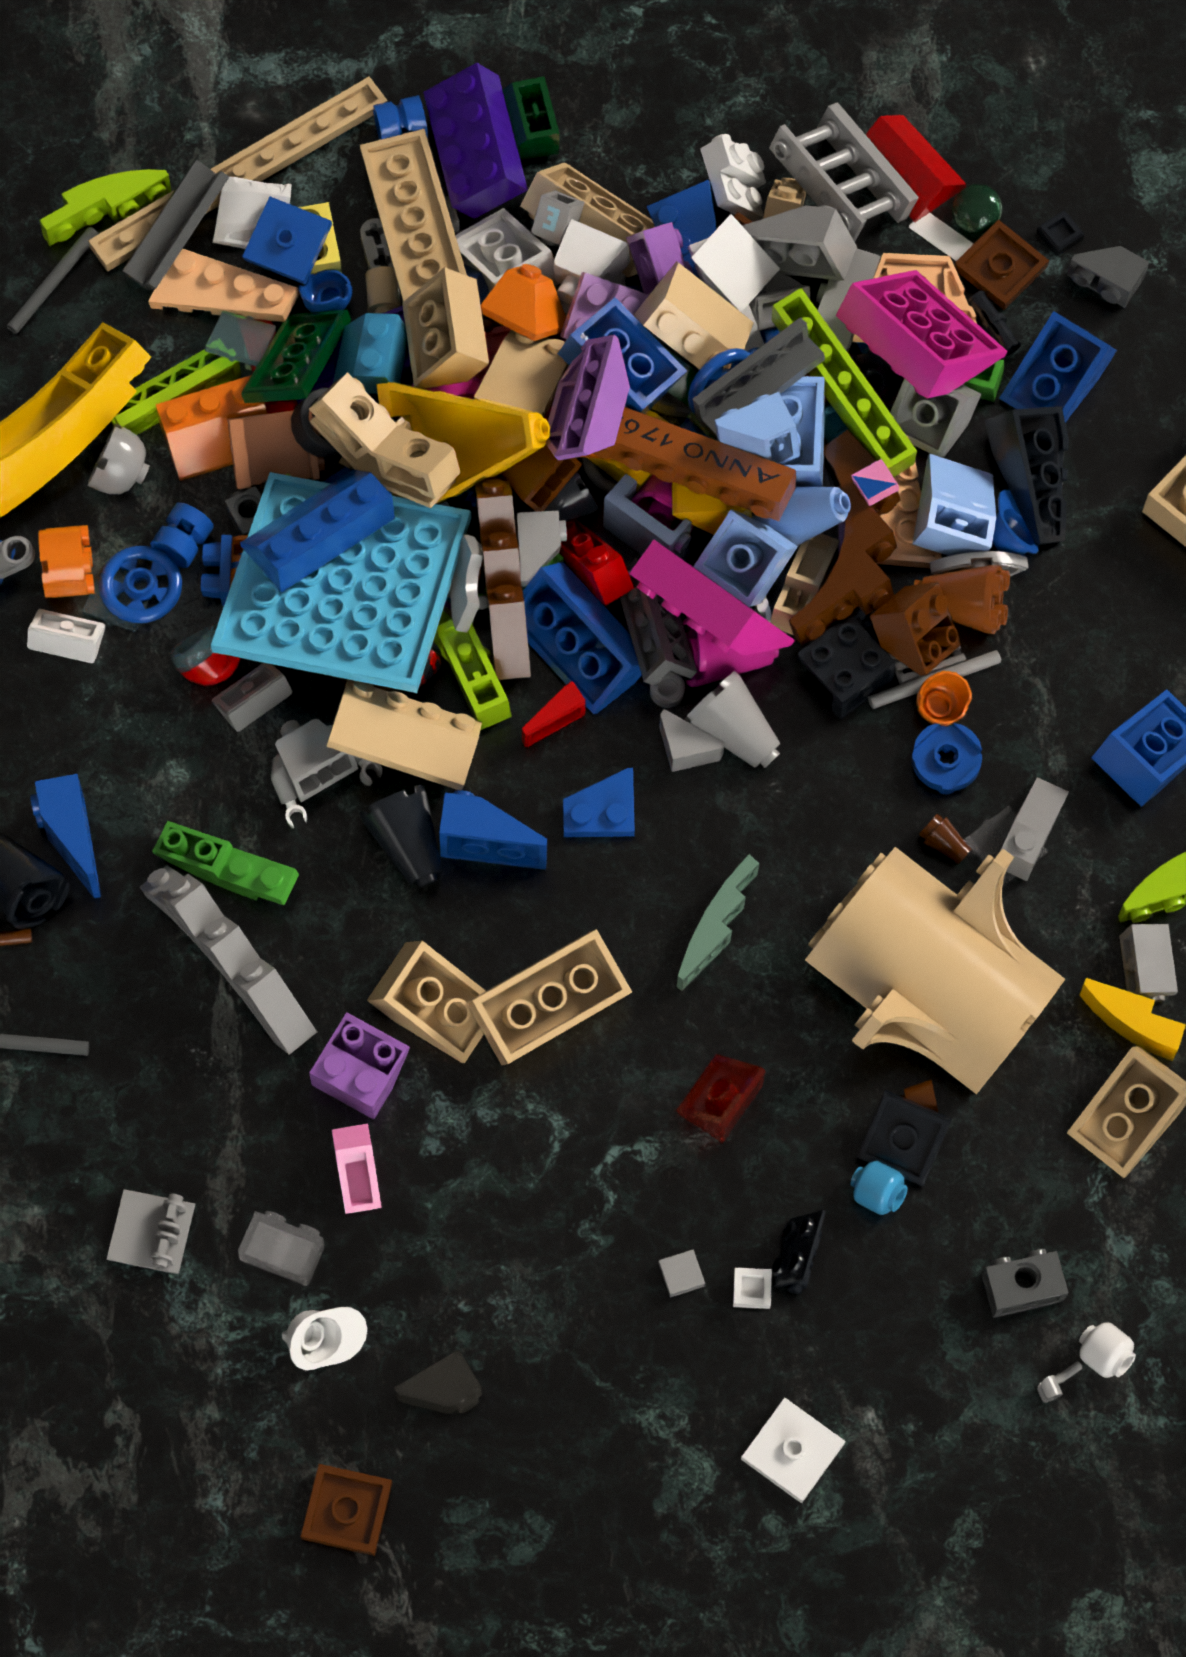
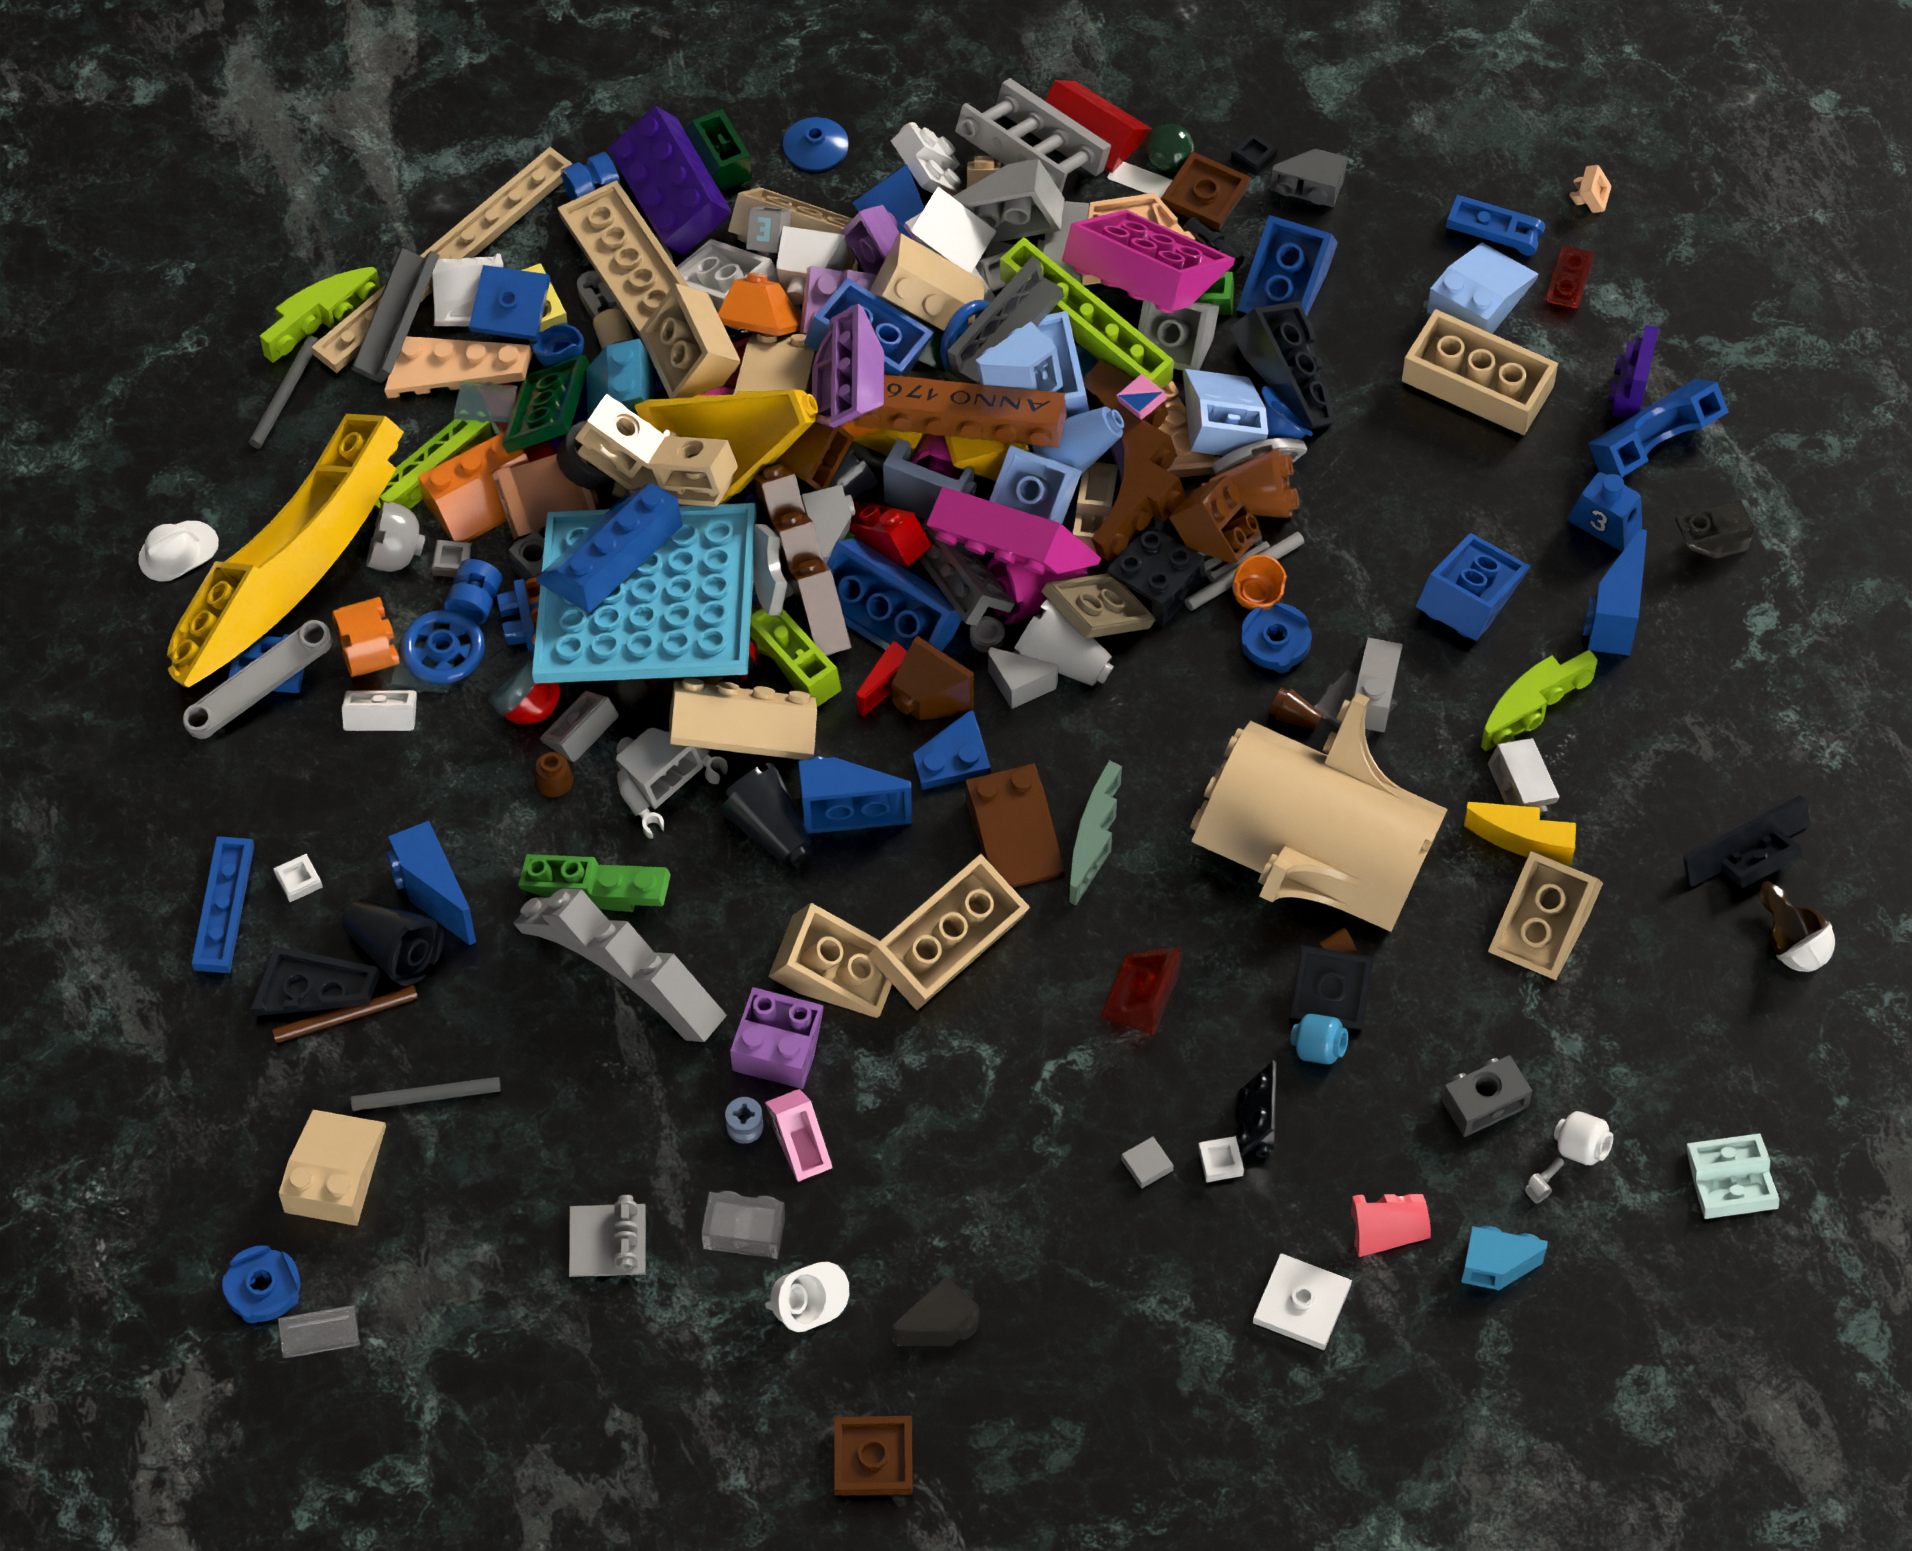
camera: 10 degrees left, 10 degrees down
none -> light grey tile [431,540,473,577]
none -> reddish brown hat [534,752,574,797]
none -> sand blue wheel [725,1097,764,1144]
none -> blue dish [783,117,849,172]
none -> reddish brown slope [891,636,974,720]
none -> reddish brown slope [965,763,1065,888]
none -> dark tan tile [1041,573,1156,639]
none -> coral slope [1351,1194,1431,1257]
none -> dark azure slope [1462,1226,1548,1290]

